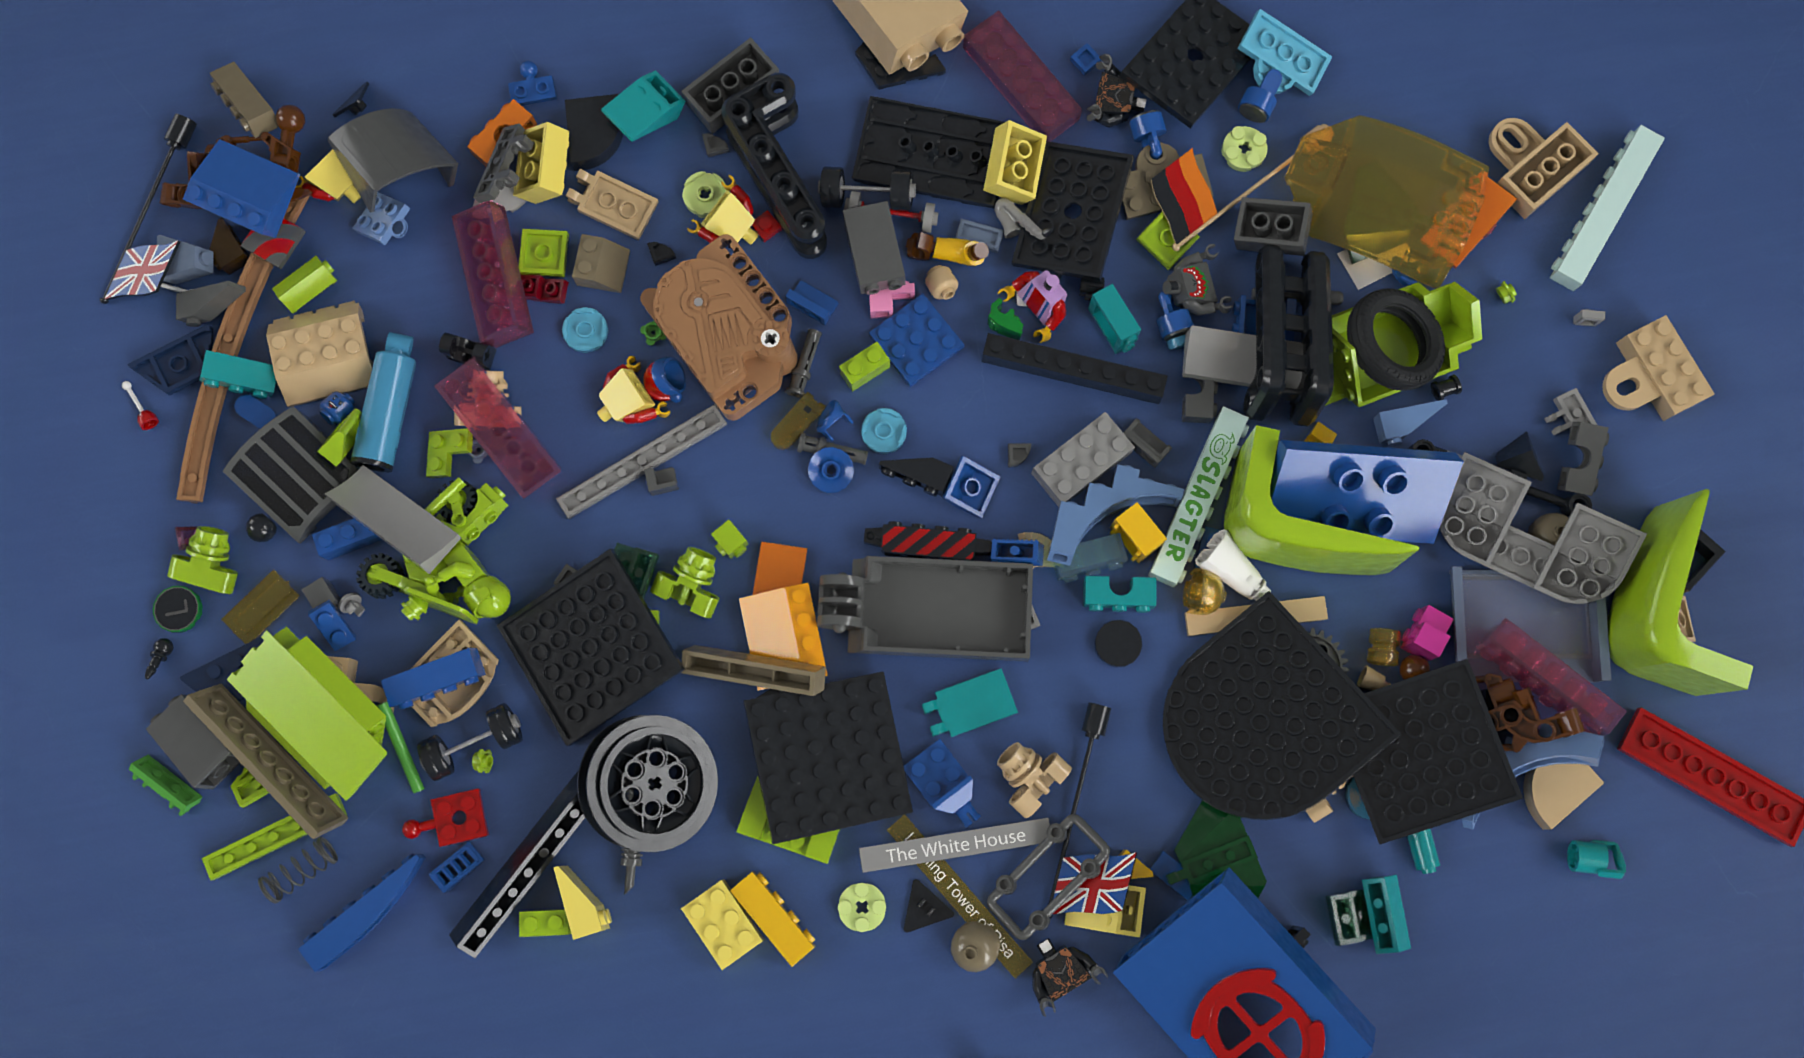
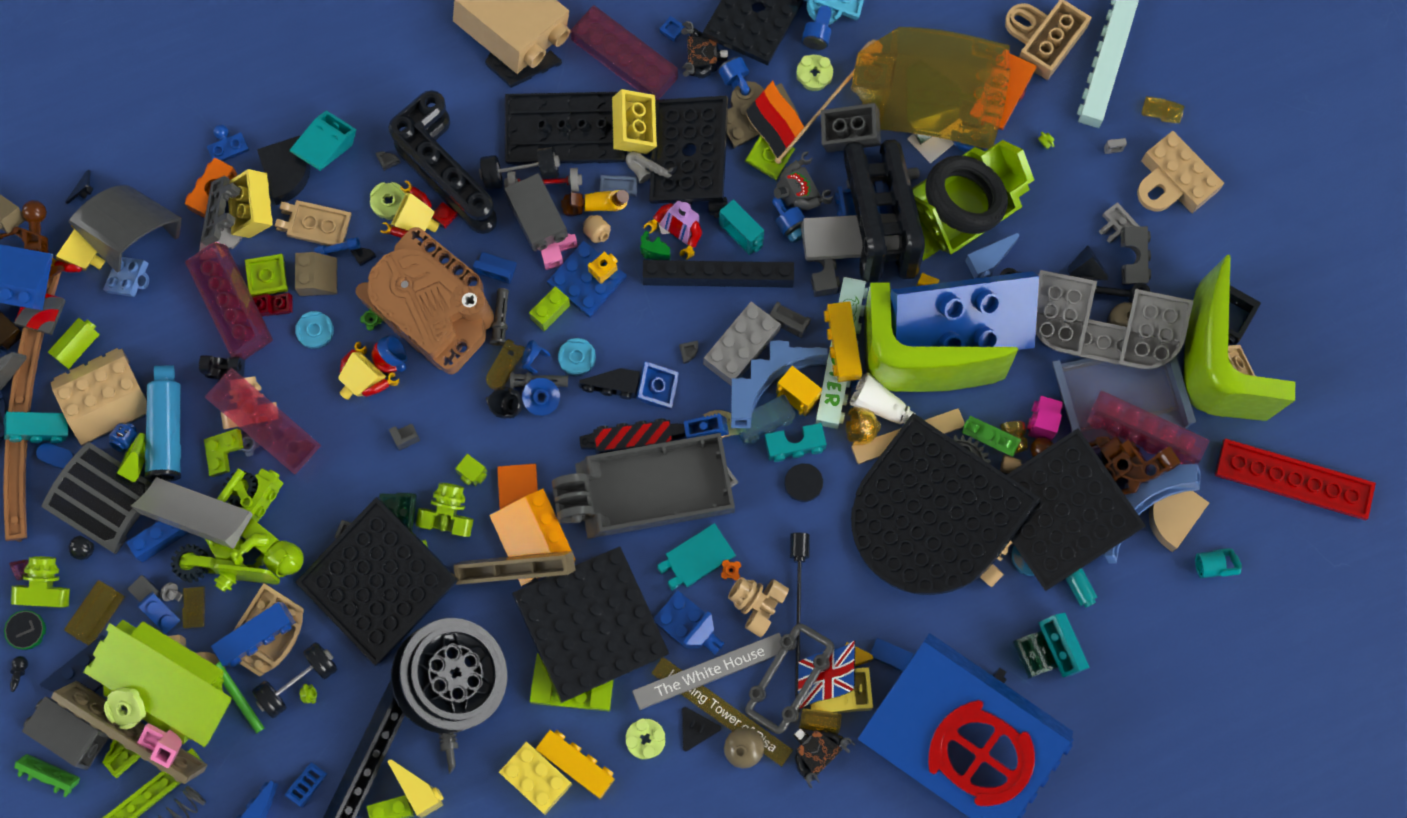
camera: 15 degrees left, 5 degrees down
red plate [402,788,489,847] -> none
light grey tile [556,404,727,519] -> none
dark grey brick [681,37,780,134] -> none
dark green panel [1165,800,1267,898] -> none
black bush [1430,374,1462,401] -> none
none -> yellowish green plate [104,688,146,729]
none -> bright pink brick [137,723,182,768]
none -> clear yellow slope [182,586,205,628]
none -> blue bar [314,237,361,255]
none -> black hair [486,387,523,419]
none -> yellow brick [587,252,618,284]
none -> orange plate [721,560,741,580]
none -> clear yellow slope [799,708,842,734]
none -> yellow brick [824,301,862,382]
none -> bright green plate [962,416,1021,457]
none -> clear yellow slope [1142,96,1184,124]

